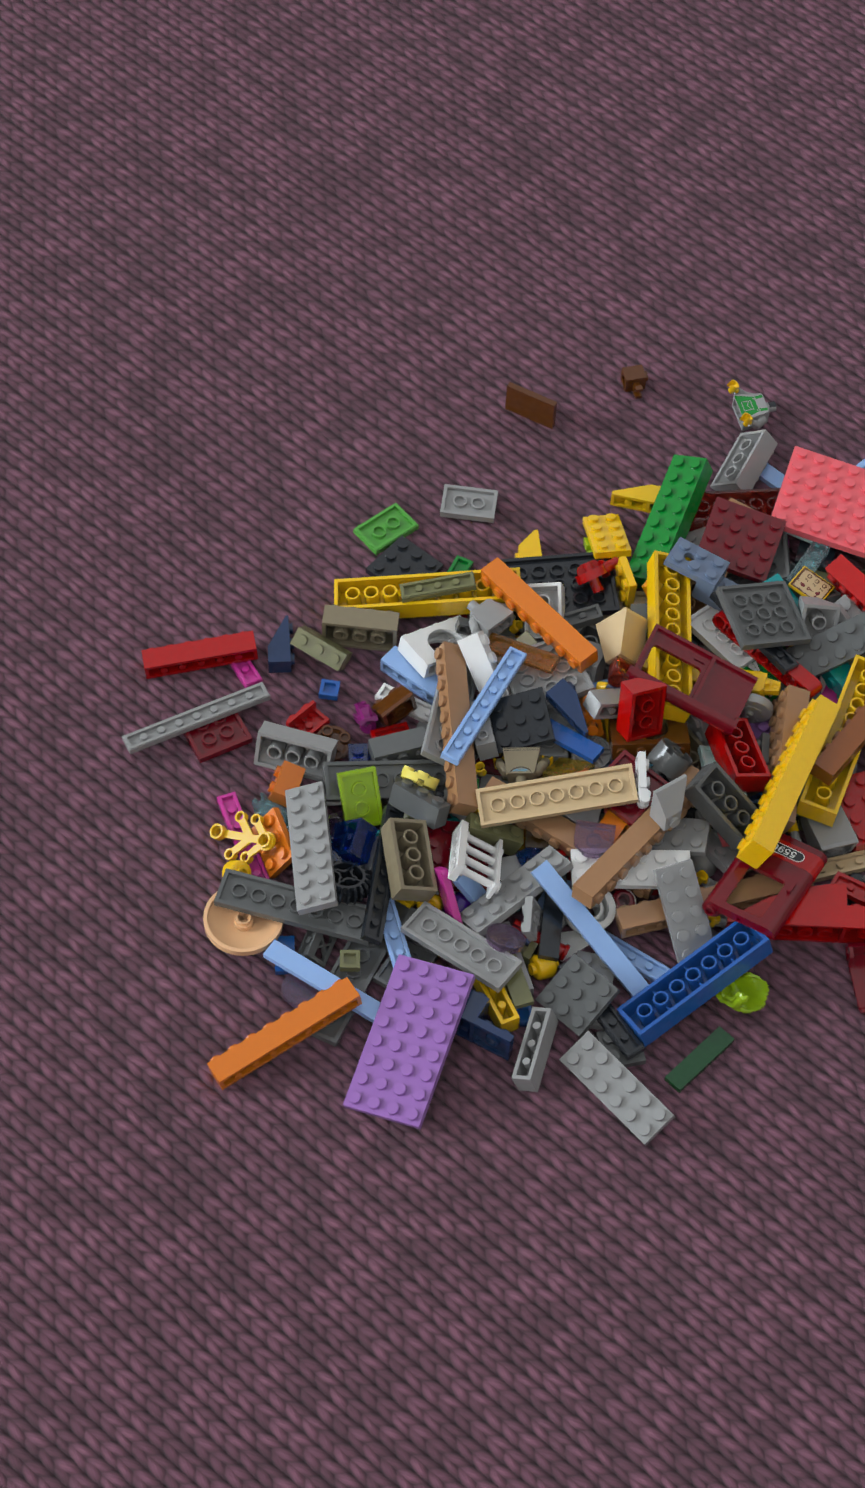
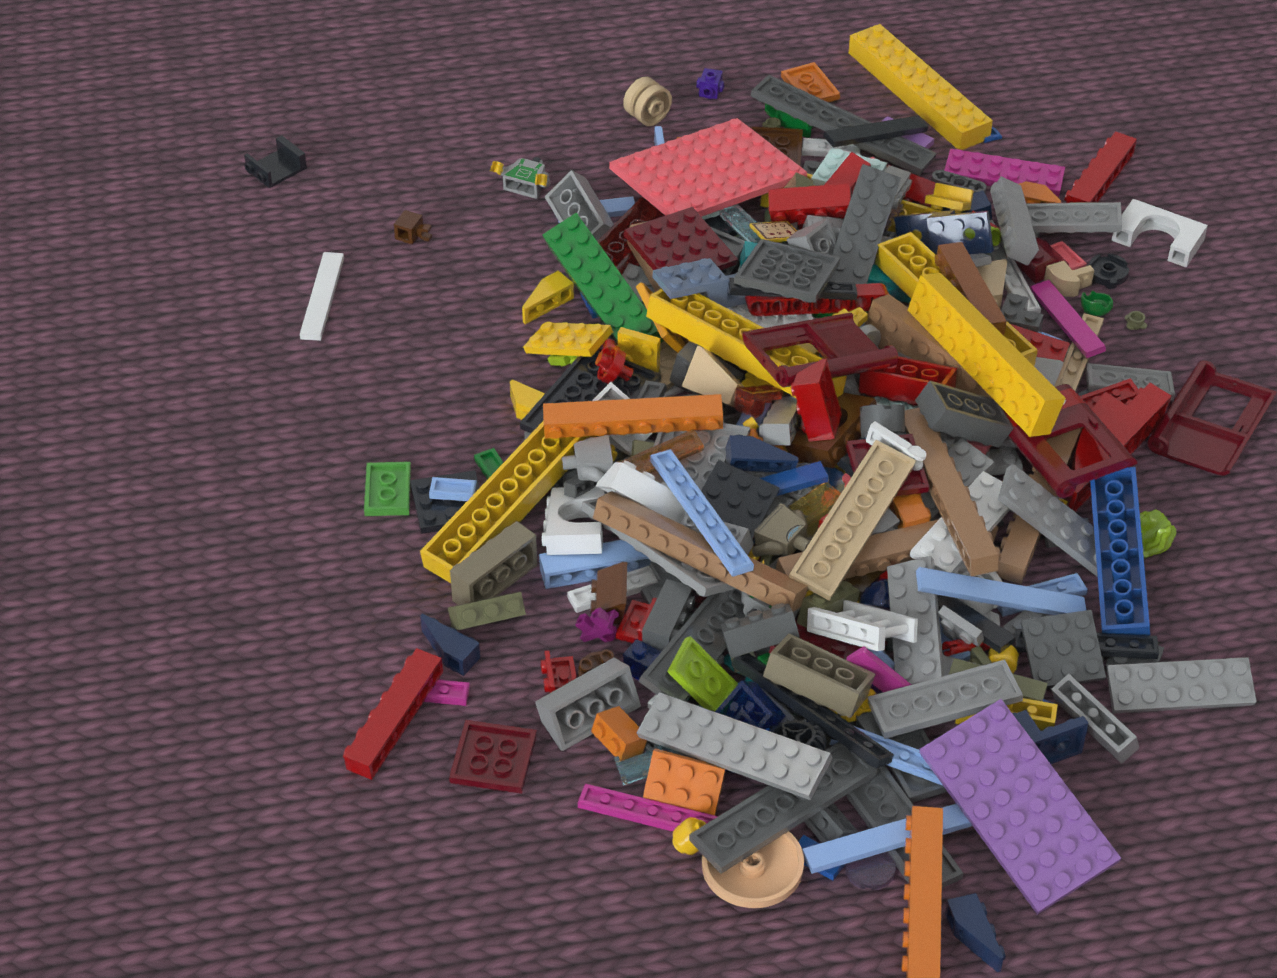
camera: 50 degrees left, 10 degrees down
light grey tile [122,682,270,754] -> none
yellow plant [210,811,276,864] -> none
blue plate [319,679,341,701] -> none
olive plate [340,950,360,972] -> none
olive tile [399,571,476,603] -> none
light yellow plate [400,765,440,791] -> none
light grey plate [440,484,498,523] -> none
clear purple tile [485,923,526,954] -> none
reddish brown tile [505,382,557,429] -> none
clear purple tile [574,820,616,858] -> none
light grey slope [649,774,687,831] -> none
dark green tile [664,1026,735,1093] -> none
none -> black panel [244,135,307,188]
none -> white tile [300,252,344,341]
none -> light blue tile [429,477,477,501]
none -> dark blue slope [945,893,1006,972]

